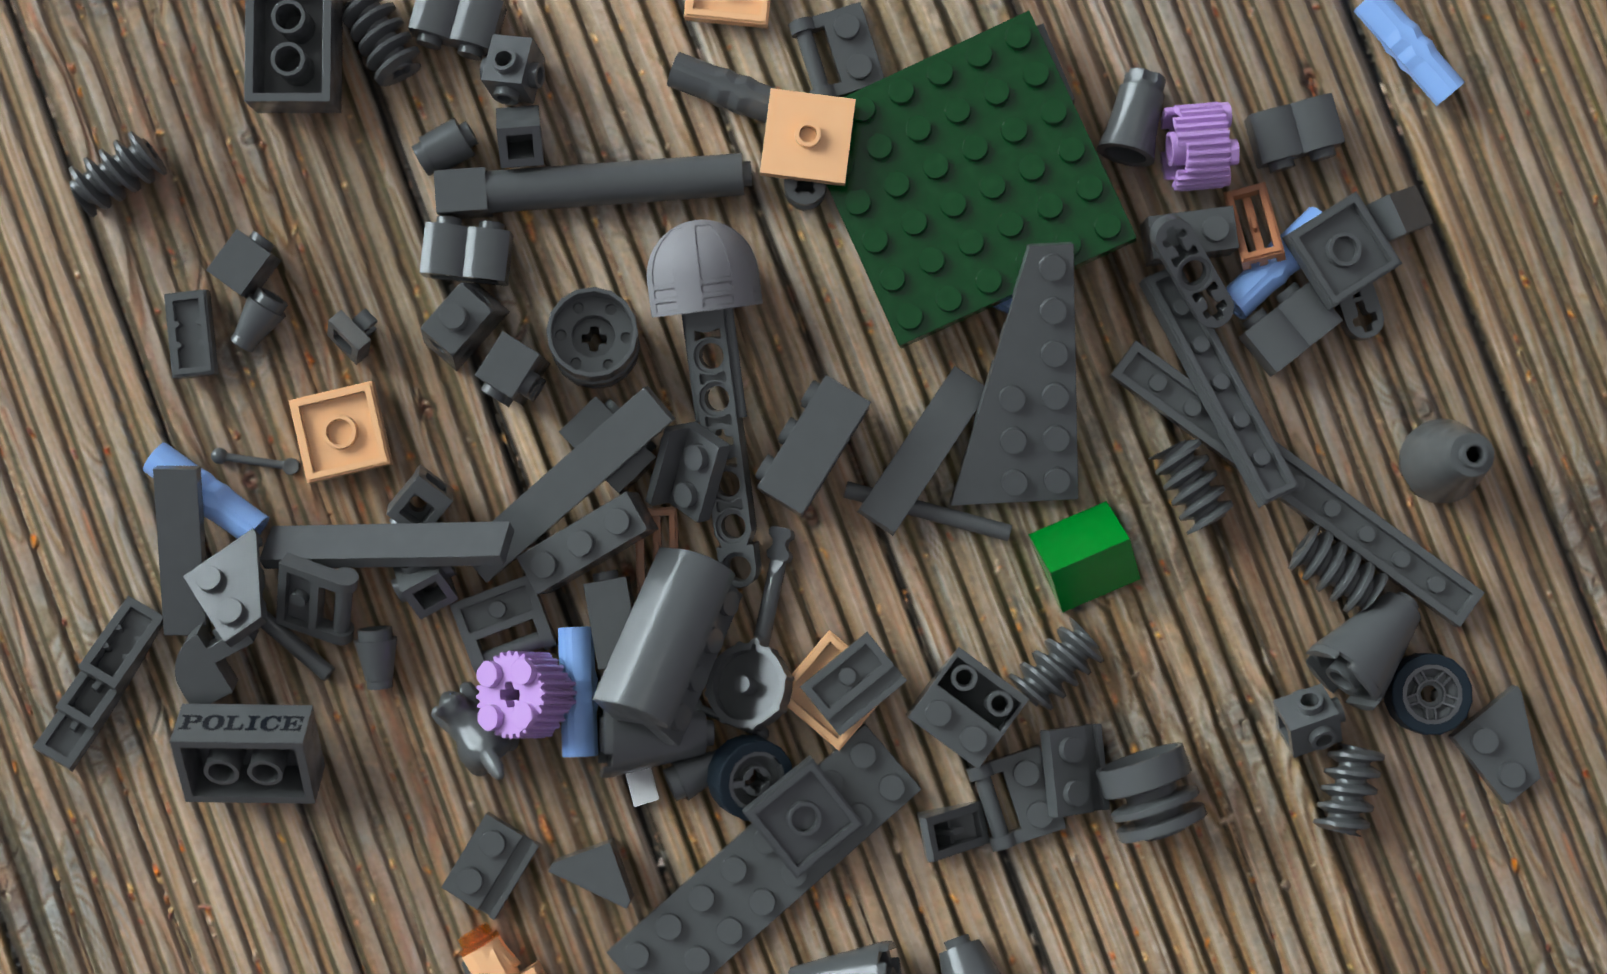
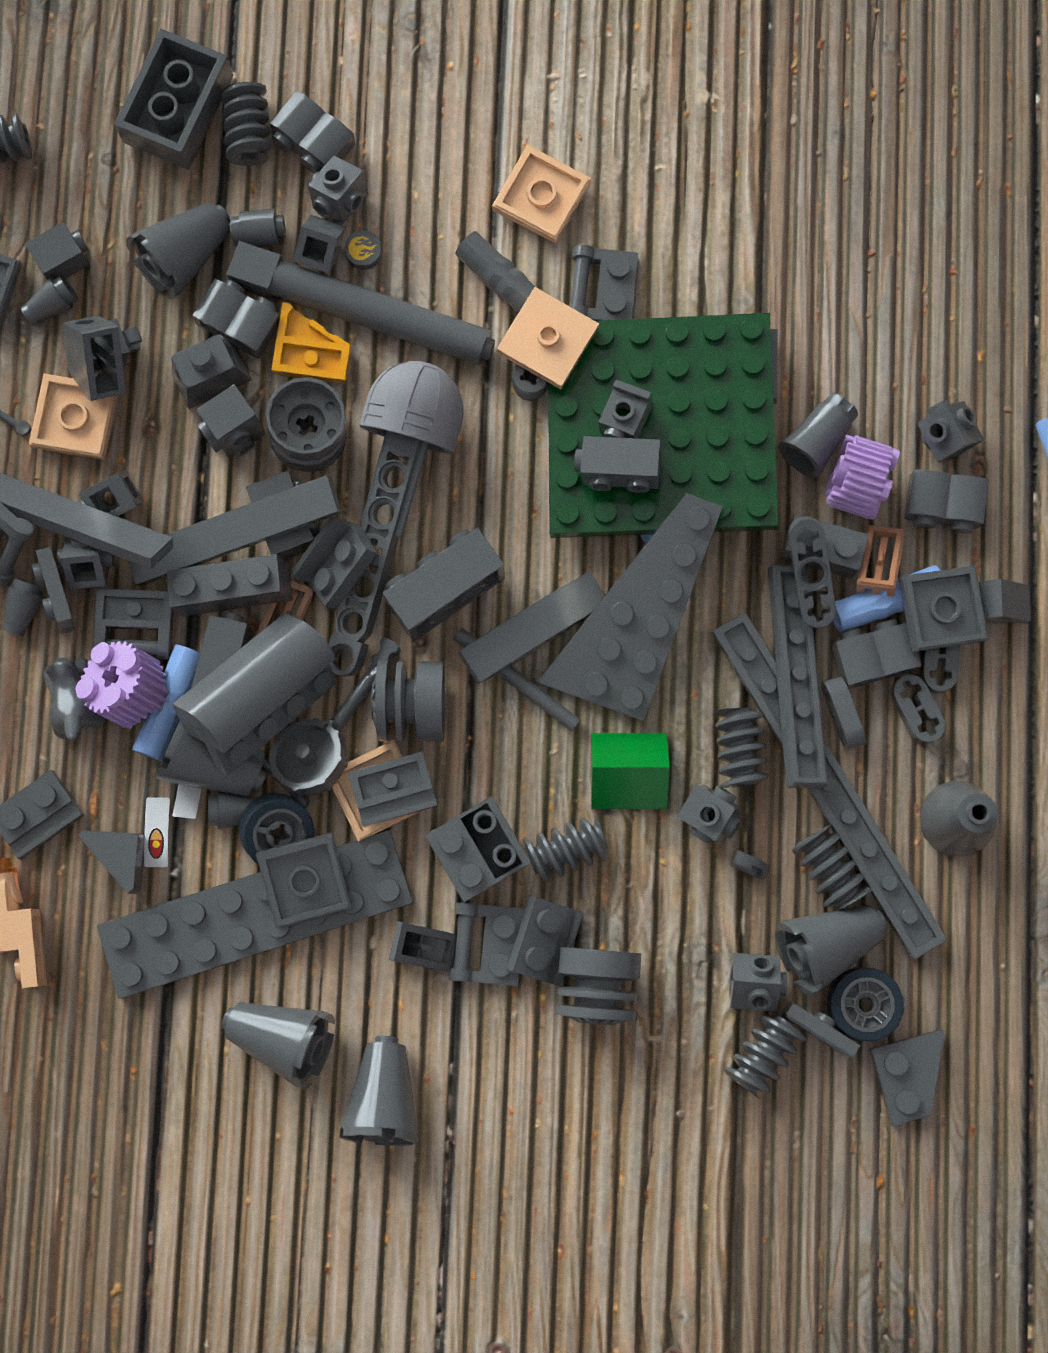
camera: 20 degrees right, 5 degrees down
none -> dark grey plate [31,547,75,634]
none -> dark grey torso [62,316,126,401]
none -> dark grey cone [126,202,230,299]
none -> white sticker [144,798,170,867]
none -> light orange wing [271,302,351,384]
none -> dark grey tile [345,230,382,270]
none -> dark grey wheel [371,661,445,742]
none -> dark grey brick [574,436,661,493]
none -> dark grey brick [598,379,653,439]
none -> dark grey brick [677,784,743,843]
none -> dark grey tile [730,850,770,880]
none -> dark grey plate [782,1002,860,1058]
none -> dark grey beam [822,676,866,750]
none -> dark grey beam [890,675,946,744]
none -> dark grey brick [917,400,985,462]

